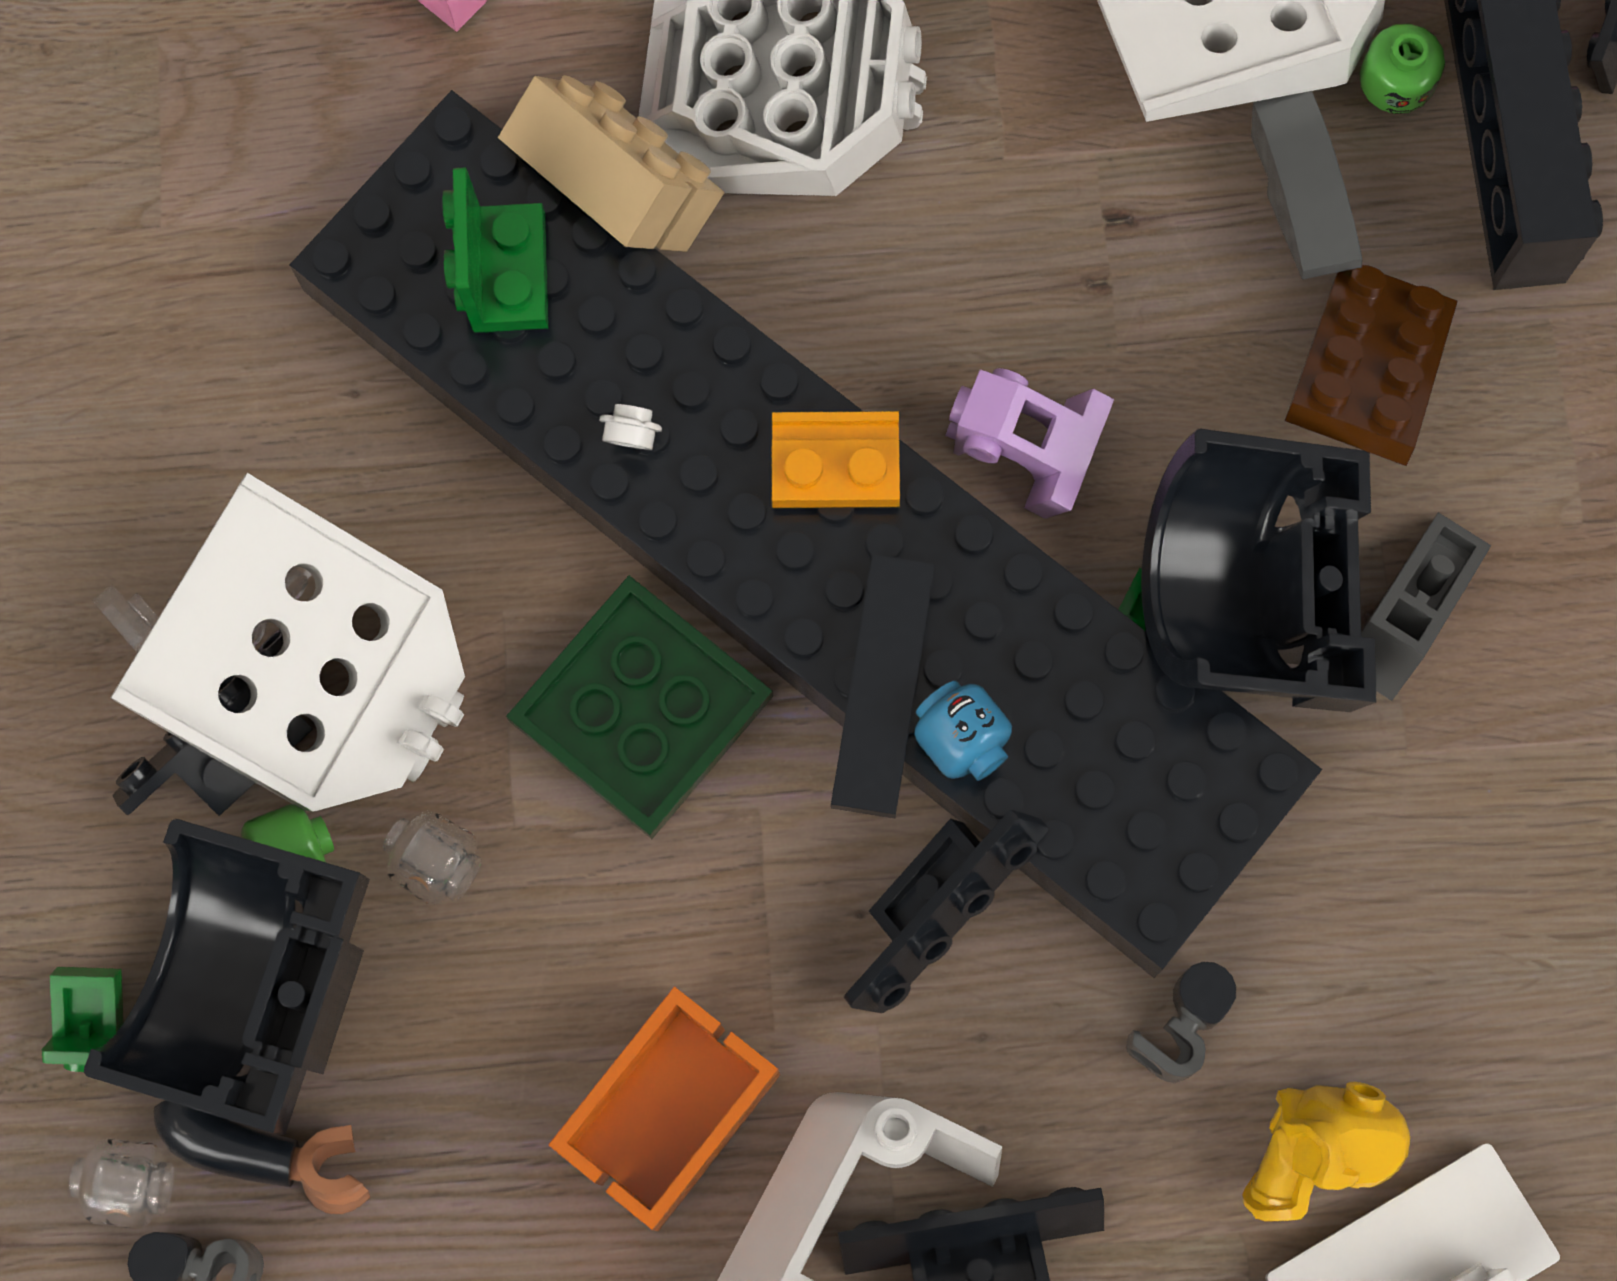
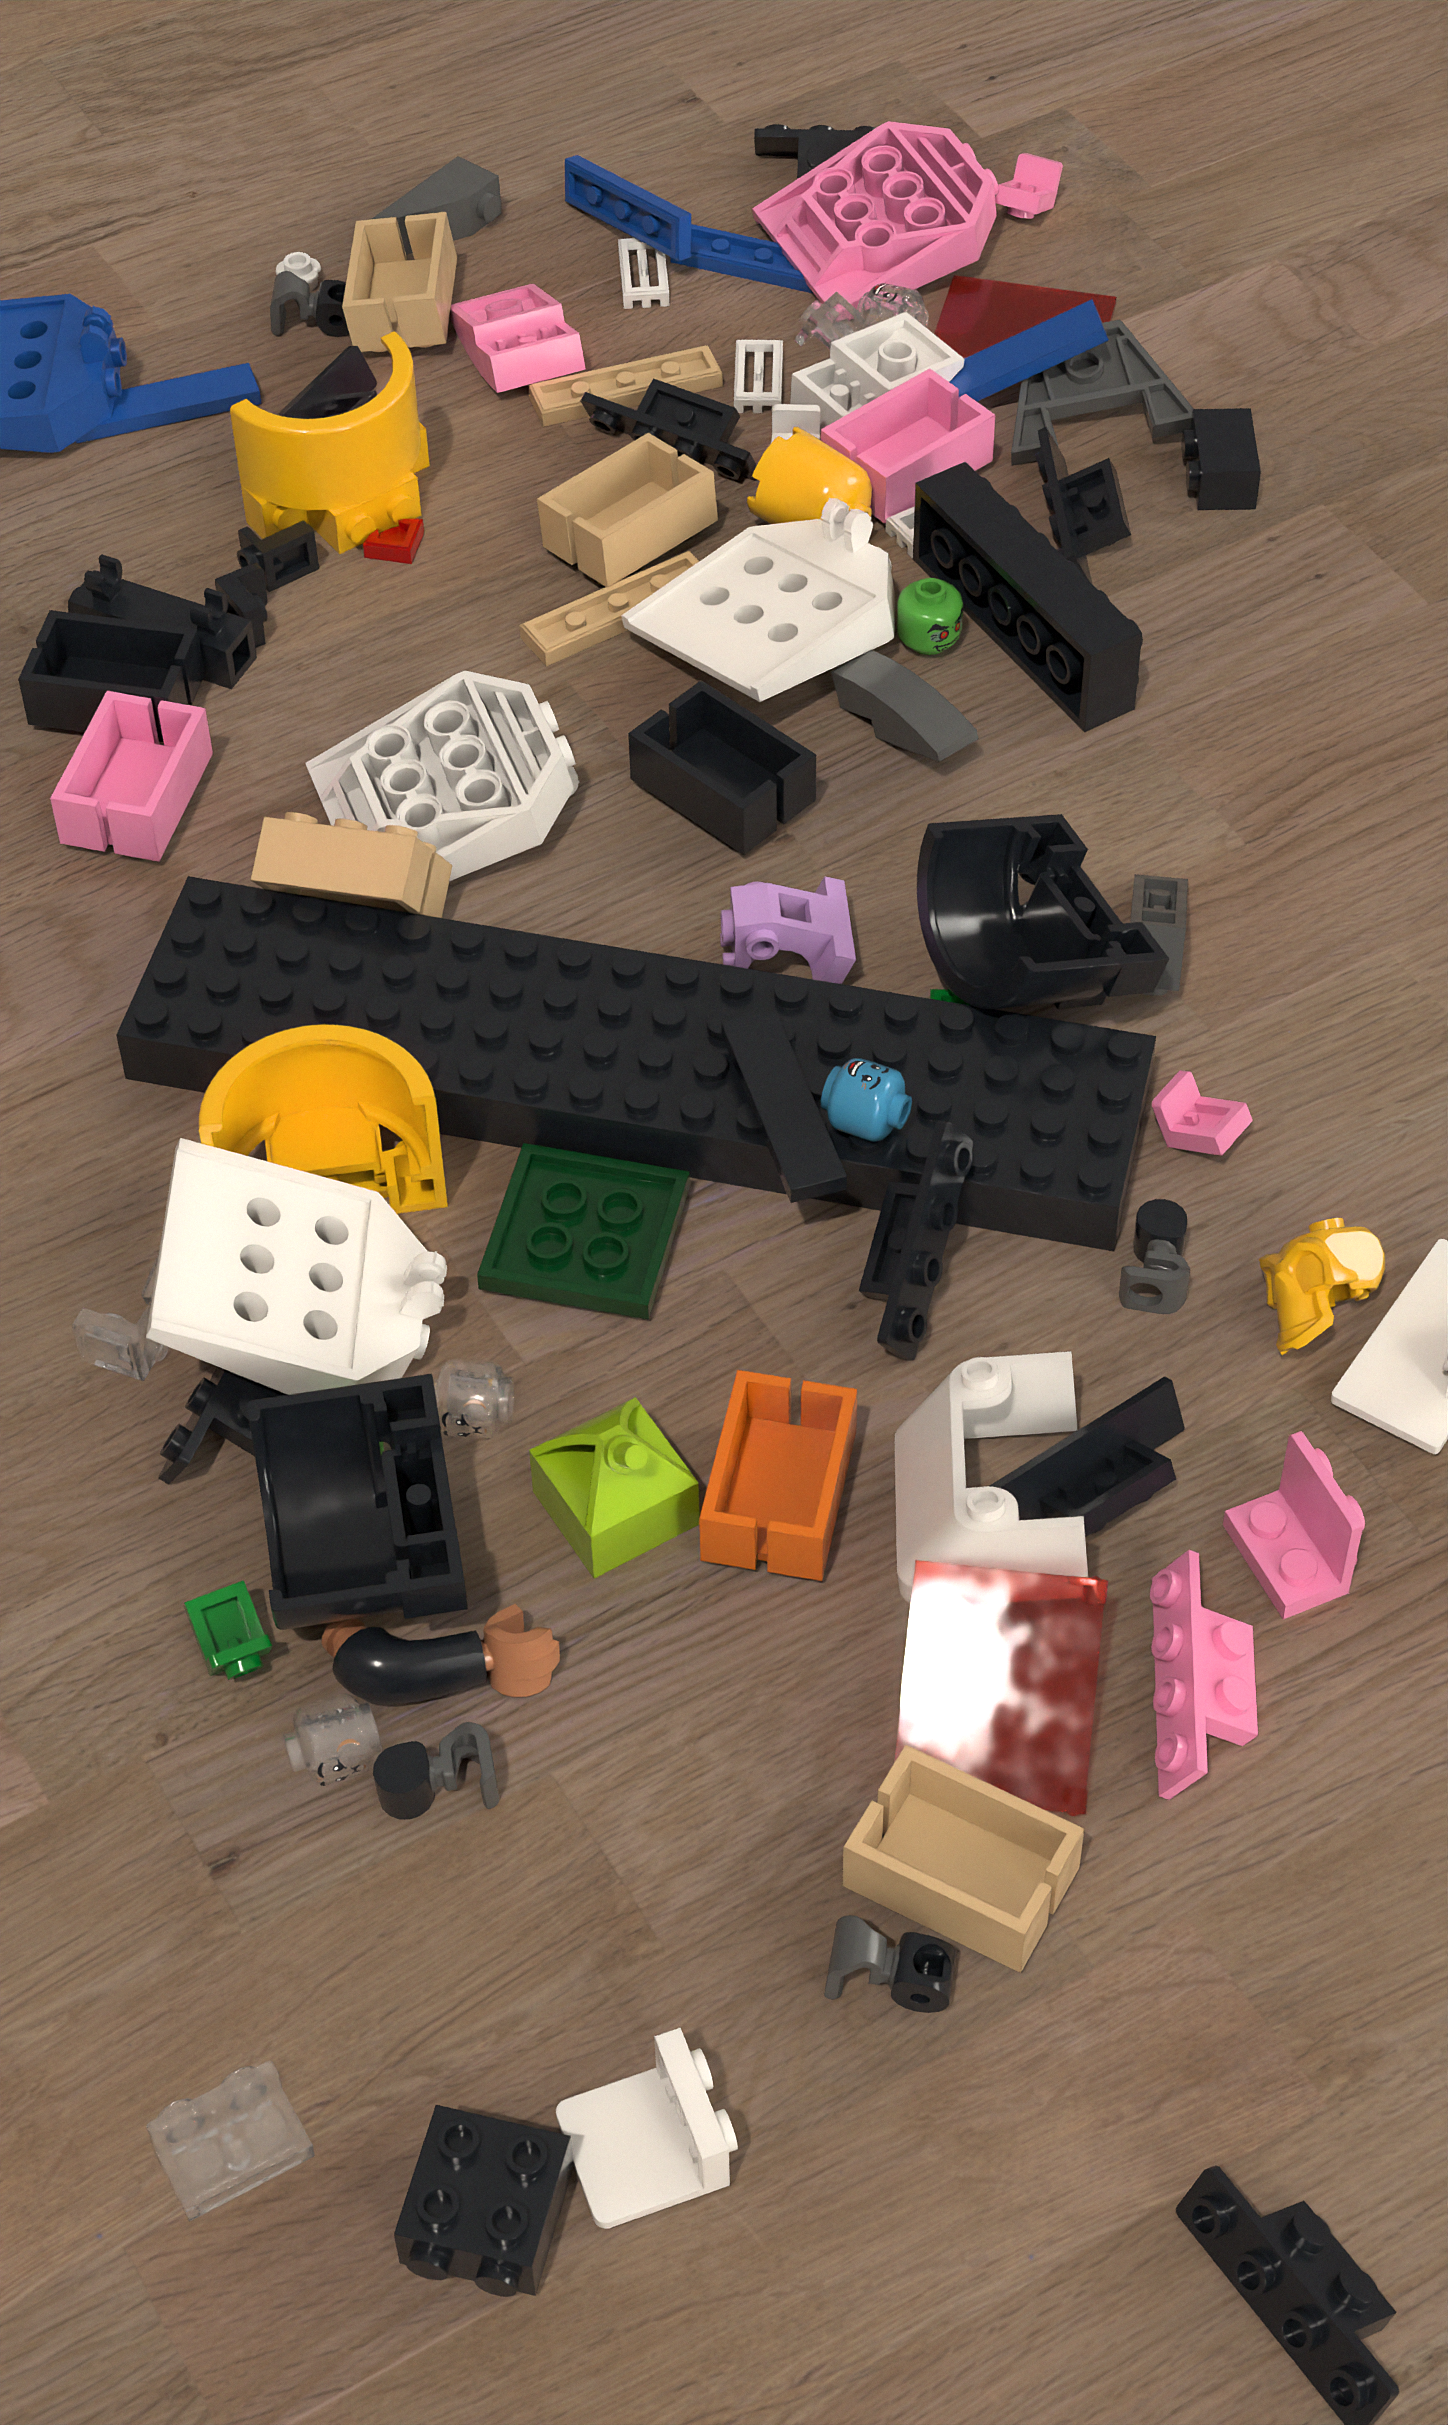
camera: 30 degrees left, 25 degrees down
green bracket [443,167,548,333] -> none
white plate [599,404,662,450] -> none
light orange plate [772,411,900,508] -> none
reddish brown plate [1285,265,1458,466] -> none
none -> yellow piece [199,1024,448,1214]
none -> lime piece [529,1397,700,1579]
none -> black piece [628,680,816,855]
none -> bright pink bracket [1152,1070,1253,1156]

